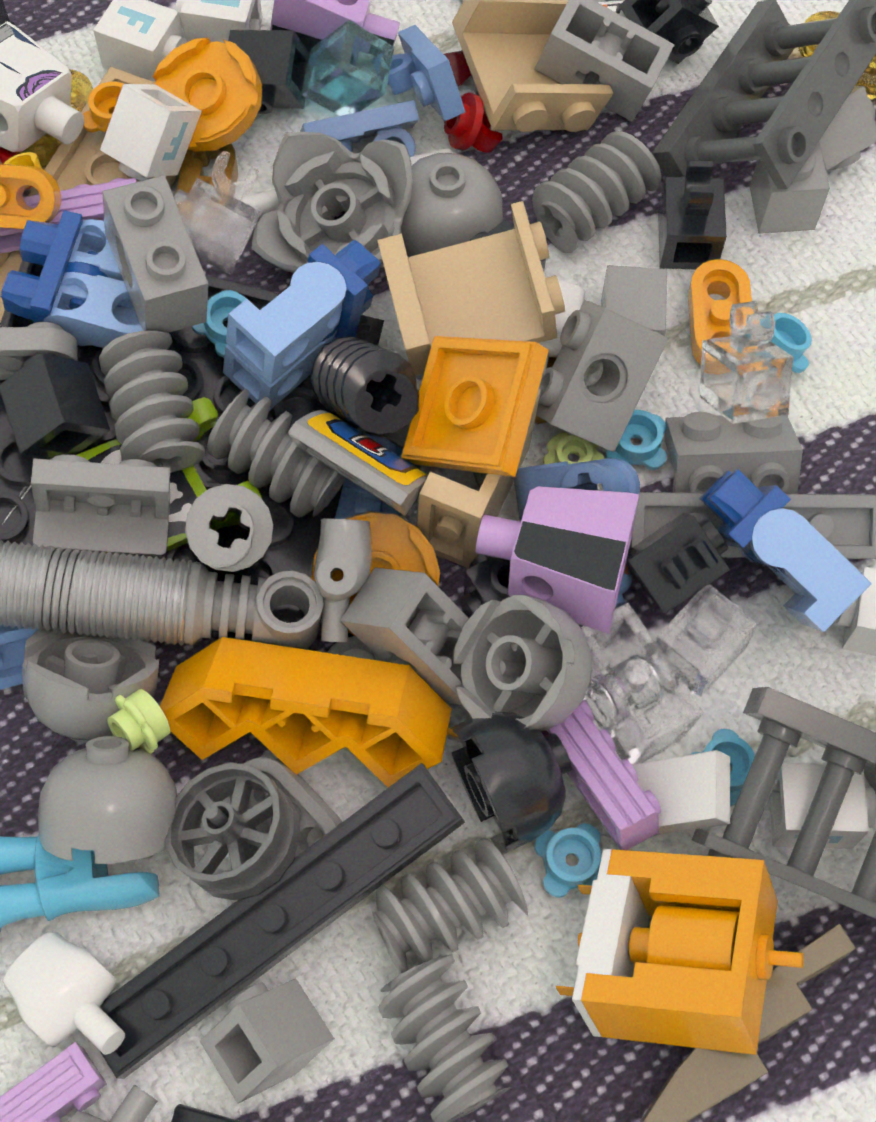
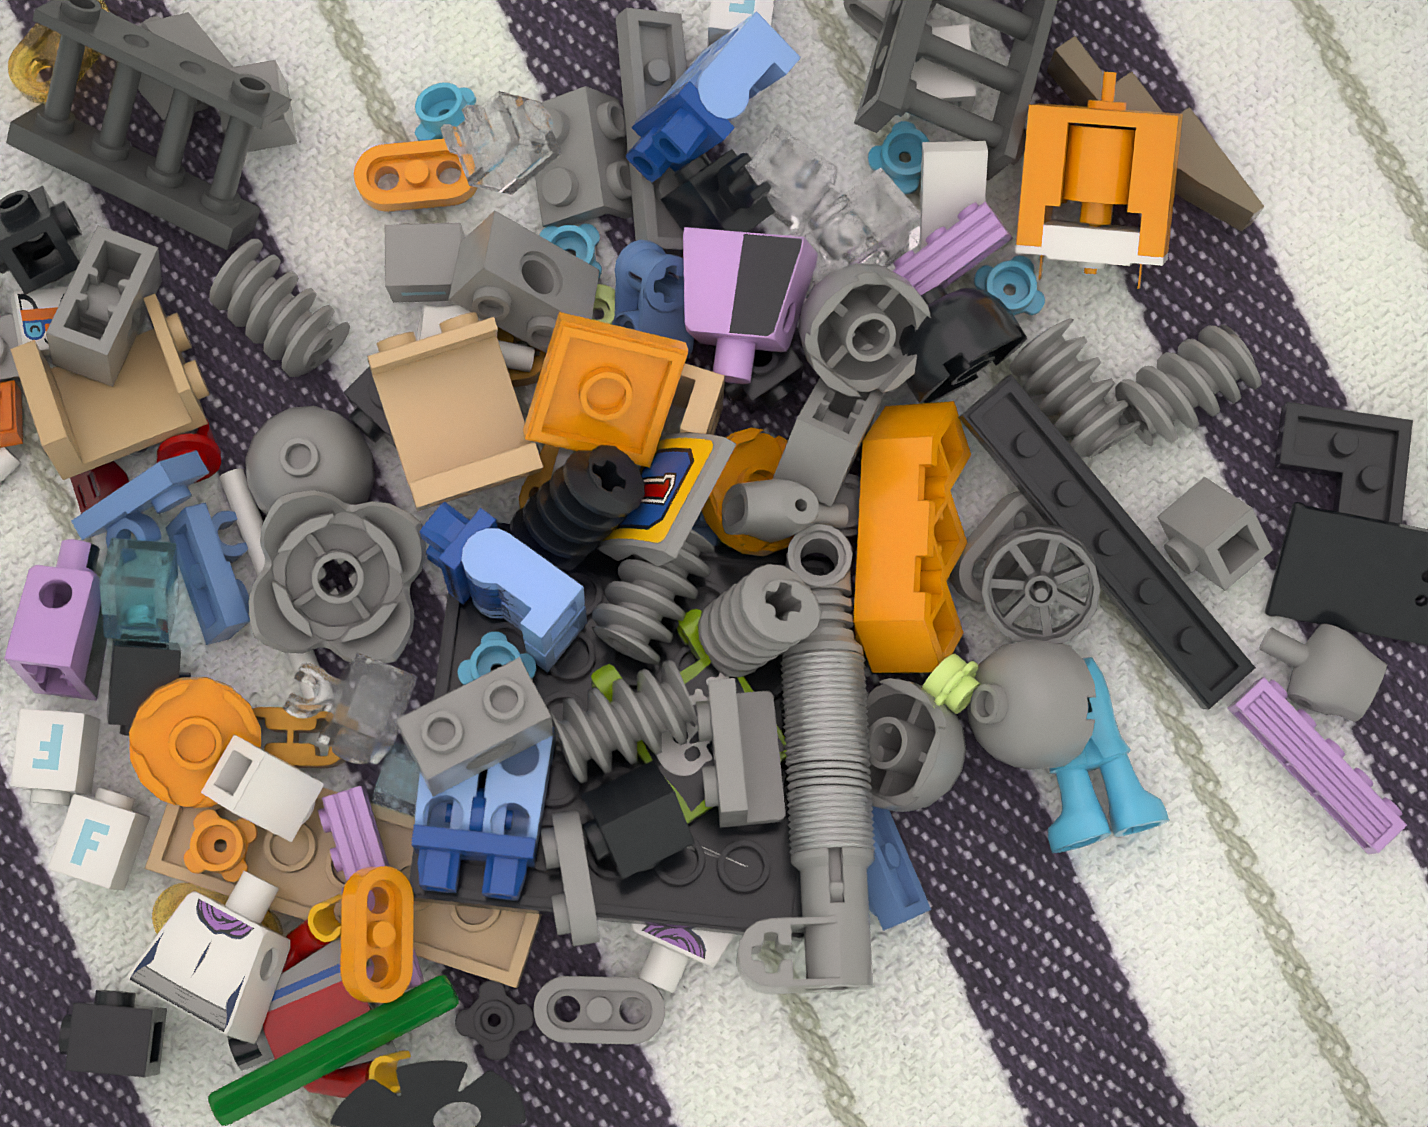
camera: 95 degrees left, 15 degrees up
white piece [3,932,125,1055] -> none
black brick [658,160,727,270] -> none

